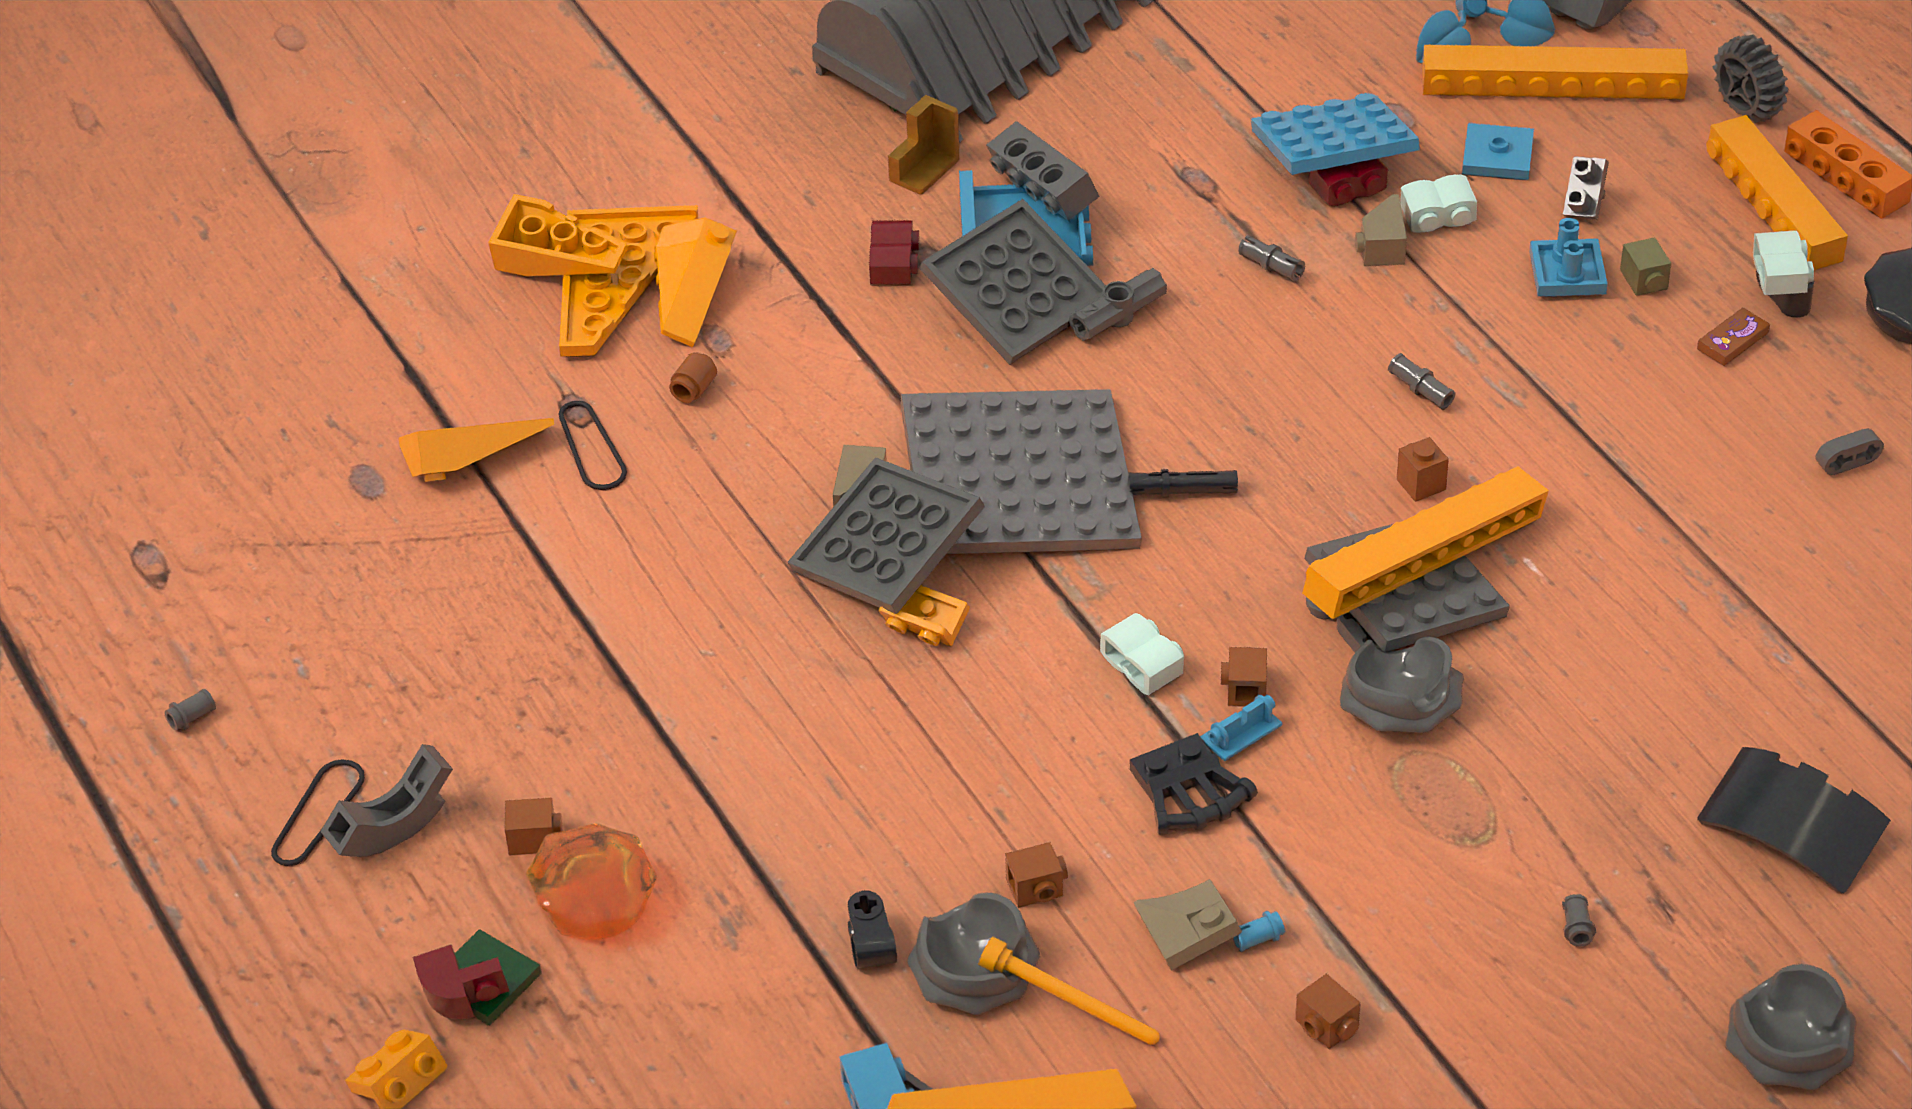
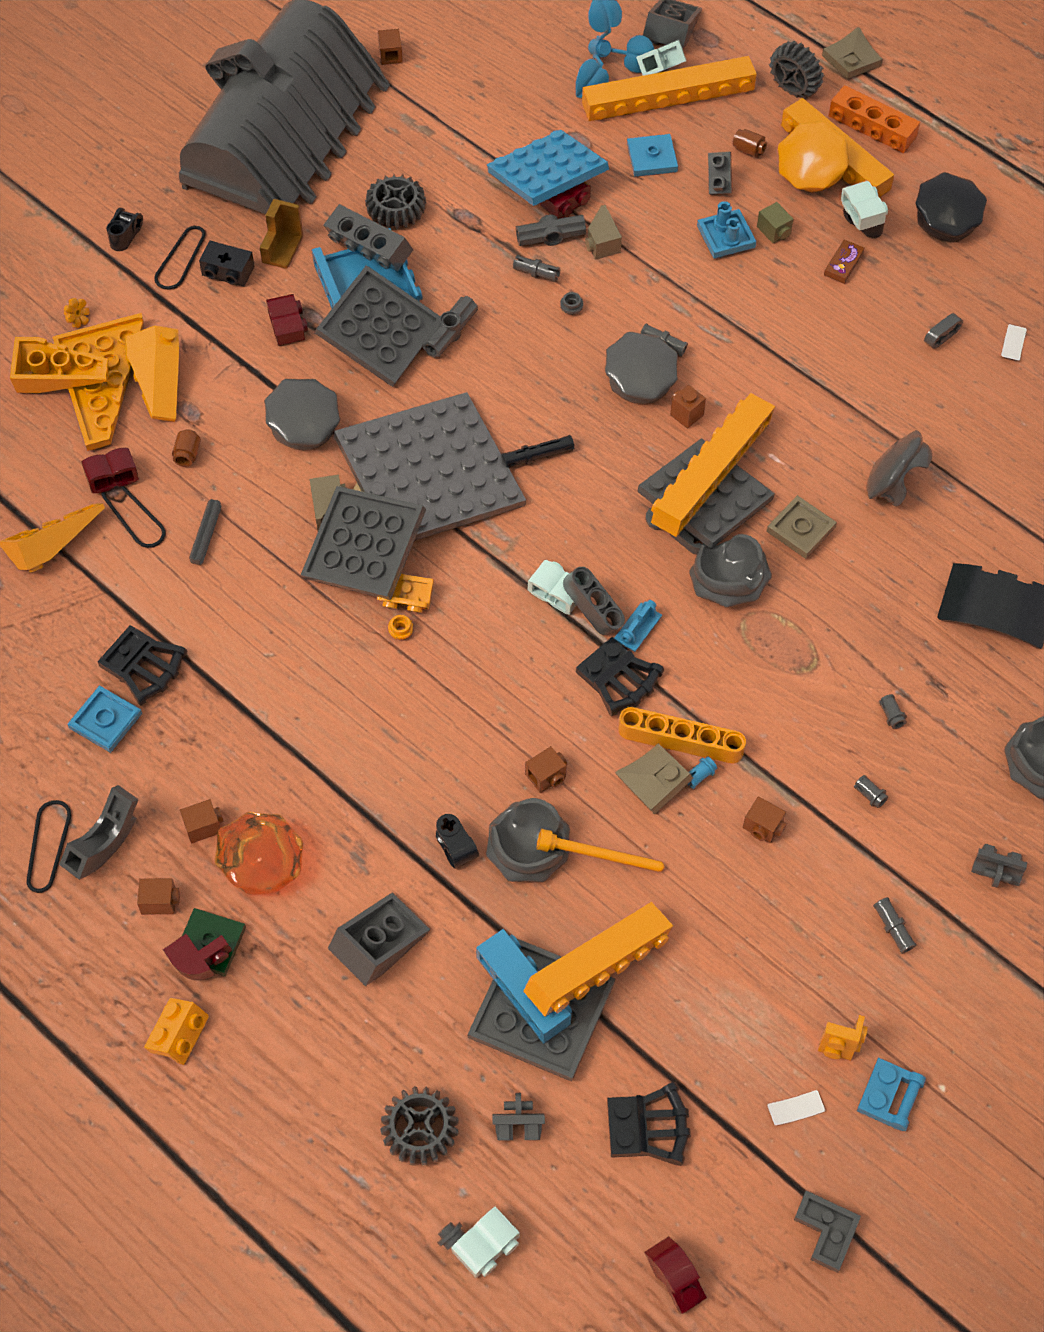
camera: 20 degrees left, 15 degrees up
dark orange brick [1221,647,1267,706] -> none
light aqua brick [1400,175,1477,233] -> none
none -> light orange plant [64,298,90,328]
none -> dark azure plate [67,685,142,753]
none -> dark red brick [81,447,139,494]
none -> black plate [97,625,187,706]
none -> black piece [106,207,143,251]
none -> dark orange brick [137,878,180,915]
none -> black piece [154,226,206,290]
none -> dark grey axle [189,499,221,565]
none -> black brick [199,241,255,287]
none -> dark grey piece [264,379,340,450]
none -> dark grey slope [328,892,430,986]
none -> dark grey gear [365,174,426,230]
none -> light orange plate [388,615,413,640]
none -> dark grey piece [516,215,586,246]
none -> dark grey plate [560,292,583,314]
none -> dark grey beam [563,567,625,635]
none -> dark grey piece [605,332,678,404]
none -> light orange beam [618,707,746,764]
none -> light aqua brick [636,40,687,76]
none -> dark orange brick [733,129,767,157]
none -> dark tan plate [766,495,837,559]
none -> light orange piece [778,121,848,193]
none -> dark tan plate [822,27,883,79]
none -> dark grey pin [854,775,888,808]
none -> dark grey piece [866,430,933,507]

